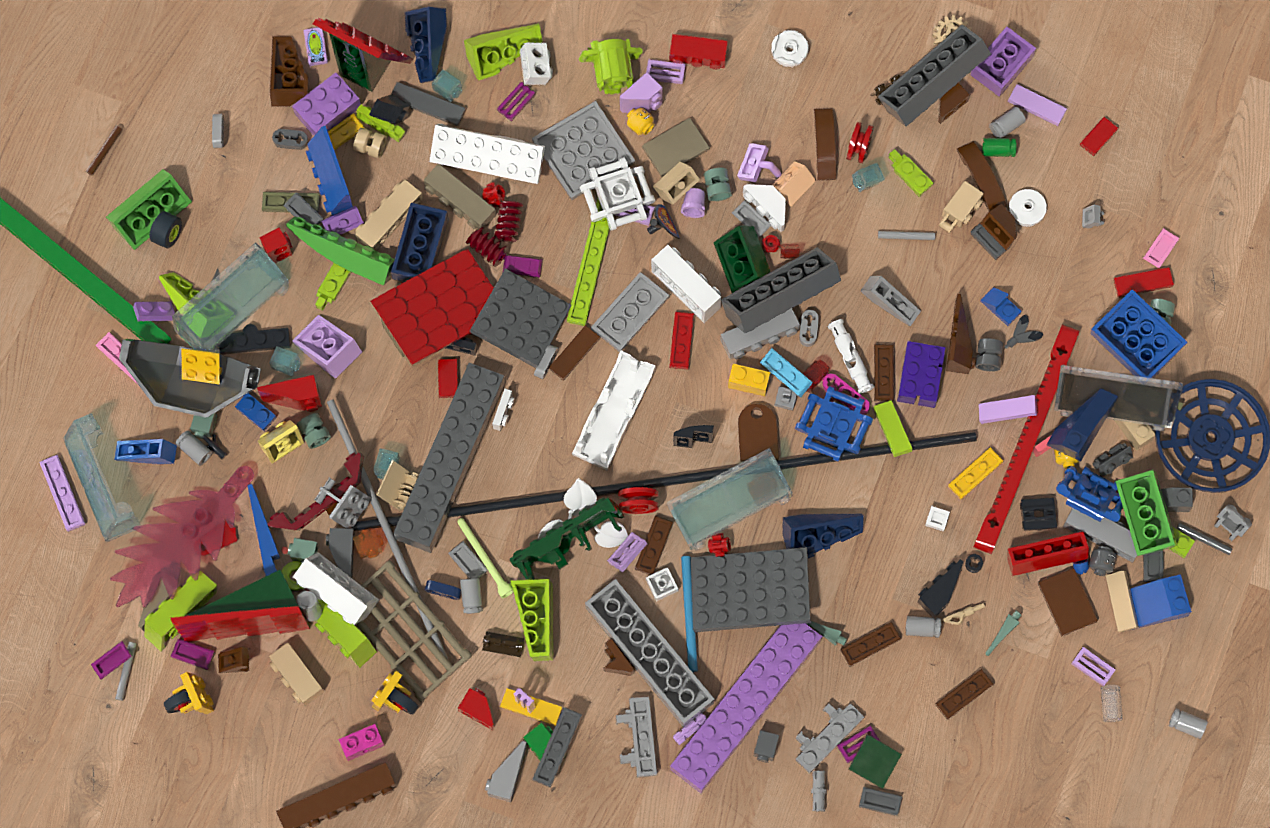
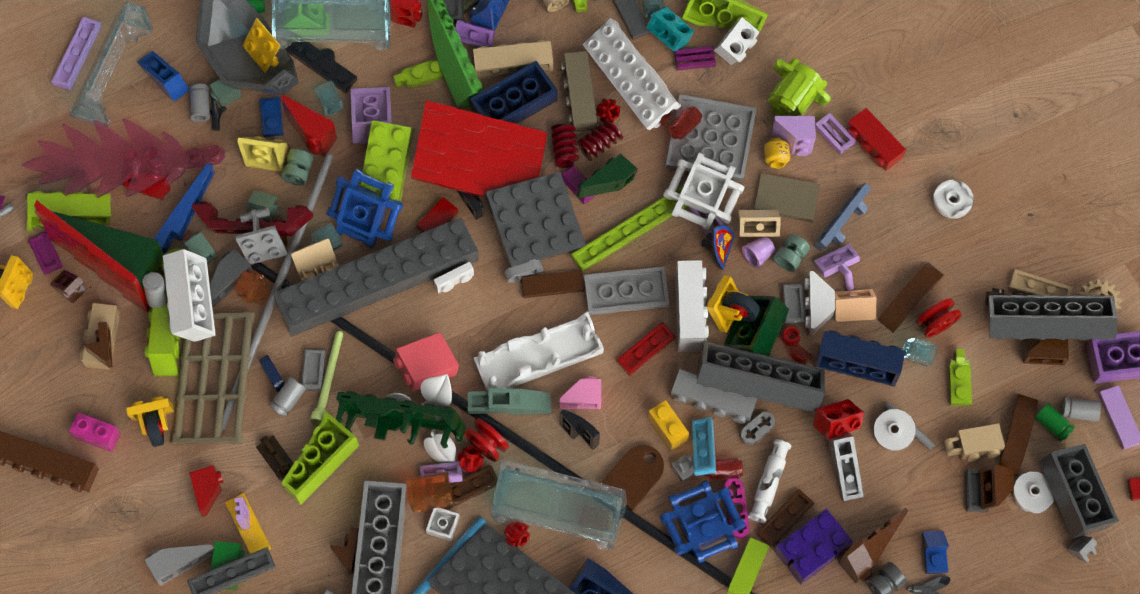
camera: 40 degrees right, 5 degrees down
none -> reddish brown slope [83,322,113,368]
none -> sand green brick [247,190,279,222]
none -> blue brick [326,169,403,249]
none -> lime brick [360,120,415,201]
none -> coral brick [393,332,459,392]
none -> clear orange brick [407,472,454,512]
none -> red gear [457,446,484,472]
none -> sand green slope [468,388,551,415]
none -> bright pink slope [560,376,601,409]
none -> dark green slope [577,153,638,198]
none -> teal brick [646,7,694,52]
none -> clear red head [668,106,702,140]
none -> yellow plate [706,275,759,333]
none -> sand blue hinge [813,183,871,250]
none -> red brick [813,399,864,440]
none -> dark blue brick [815,330,906,387]
none -> white plate [874,409,916,451]
none -> tan tile [1008,269,1073,296]
none -> dark grey brick [1039,444,1119,539]

